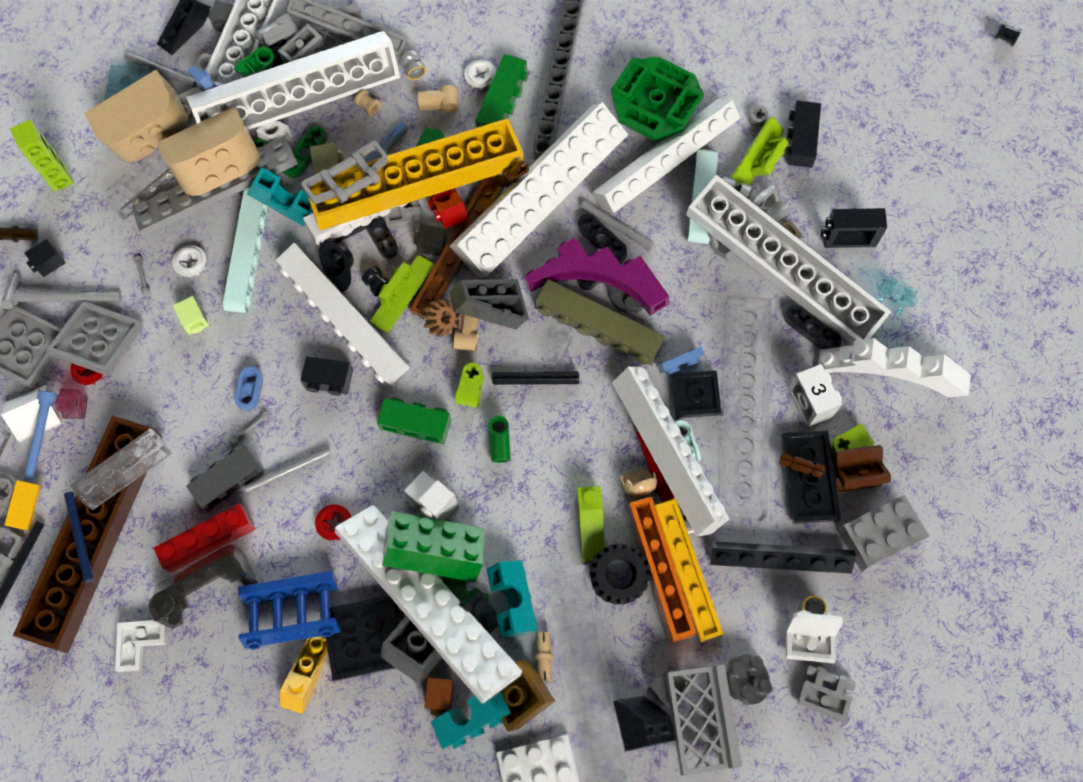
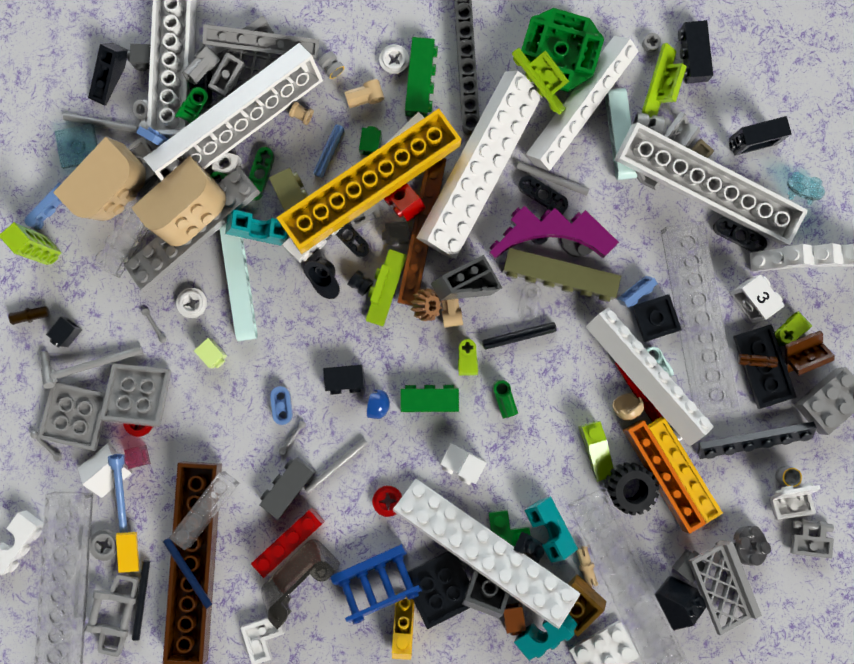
camera: 15 degrees left, 15 degrees up
white brick [276,243,410,385] -> none
light grey bar [301,141,388,204] -> none
green brick [382,511,484,582] -> none
reddish brown axle [498,160,529,188] -> none
none -> medium blue plate [25,182,62,230]
none -> blue hair [367,389,390,419]
none -> lime bracket [512,48,569,115]

